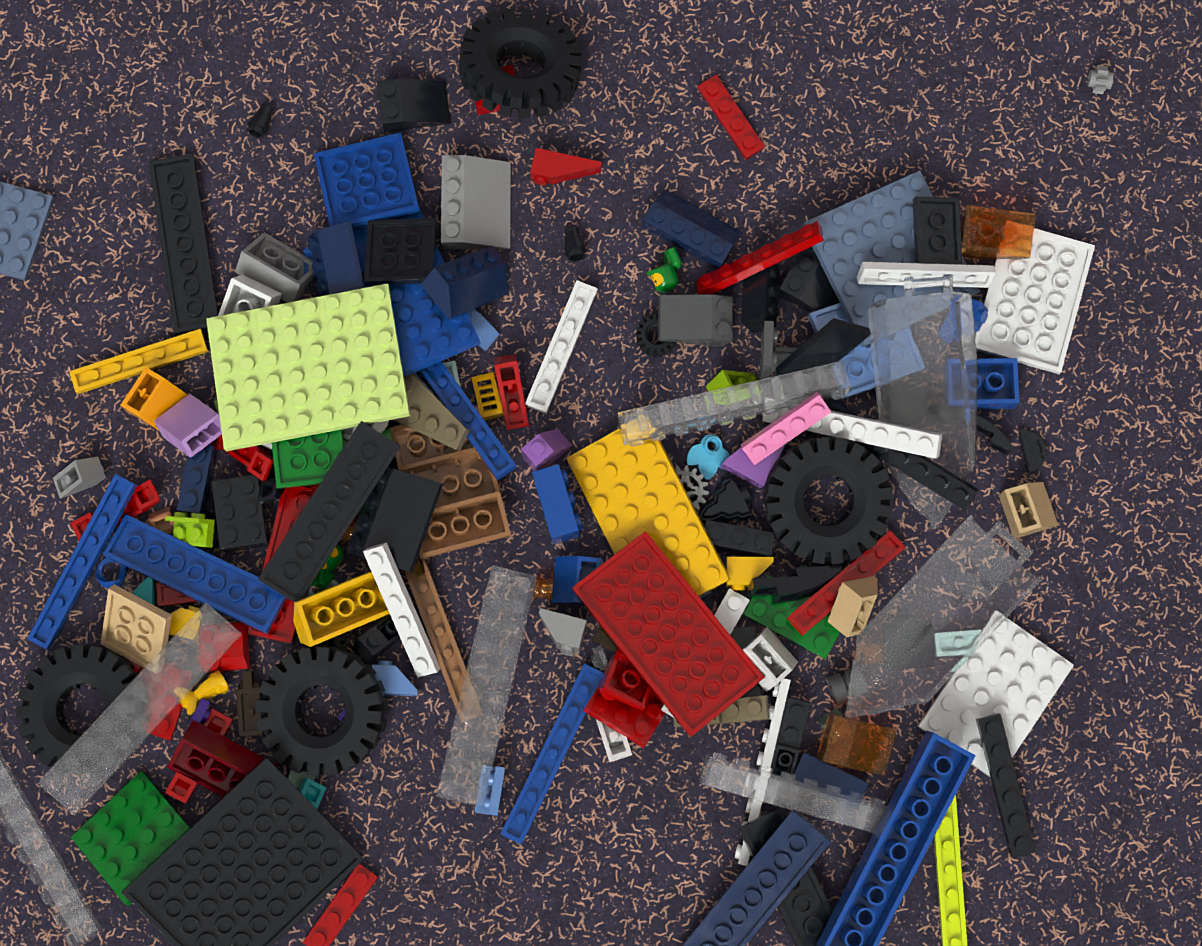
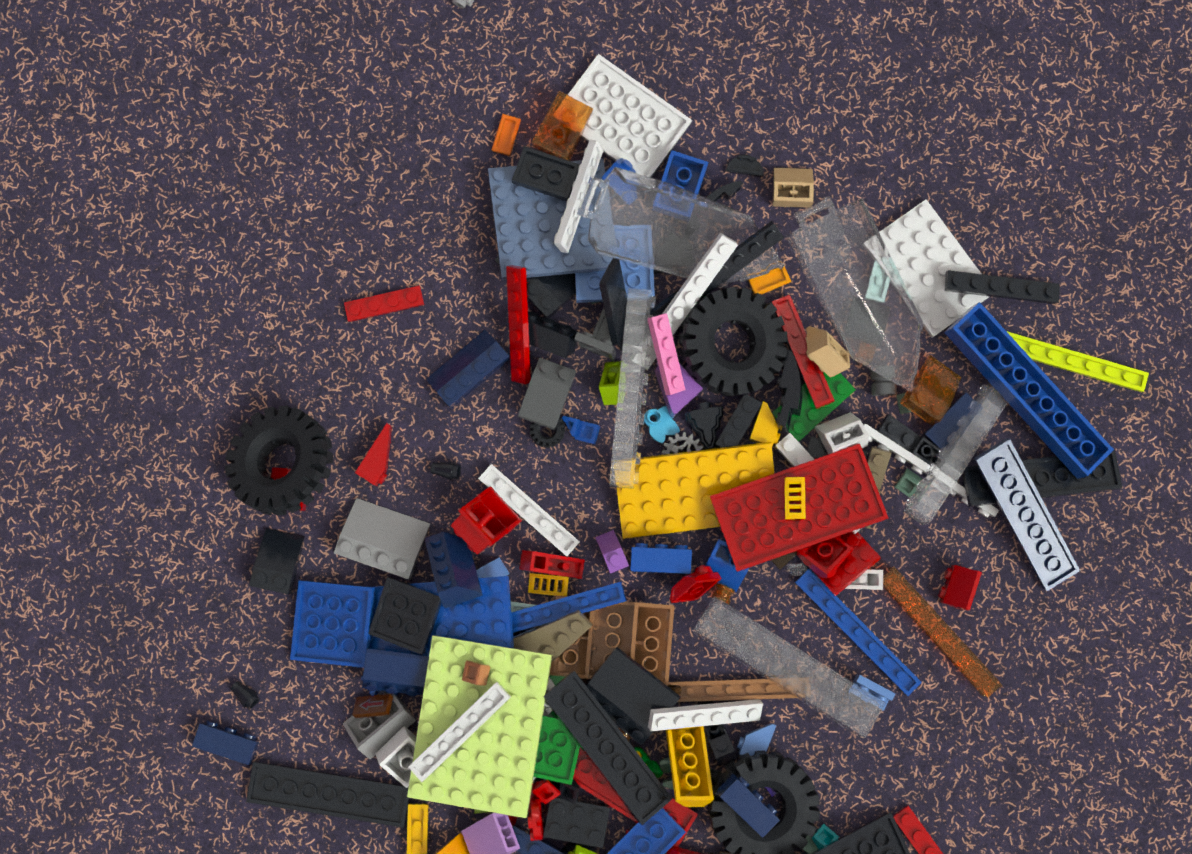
camera: 70 degrees left, 5 degrees up
light grey slope [539,608,587,657] -> none
green piece [646,247,682,293] -> none
none -> dark blue brick [192,720,260,765]
none -> reddish brown tile [352,694,393,718]
none -> white plate [408,682,511,782]
none -> red piece [451,486,522,555]
none -> nougat slope [462,660,490,686]
none -> orange tile [492,114,521,156]
none -> red plate [528,799,543,841]
none -> blue slope [562,416,600,445]
none -> red slope [670,565,722,603]
none -> dark blue brick [717,773,780,838]
none -> light orange tile [748,264,791,295]
none -> yellow slope [784,477,805,519]
none -> clear orange tile [883,566,1003,698]
none -> sand green slope [894,468,923,498]
none -> red slope [938,565,982,611]

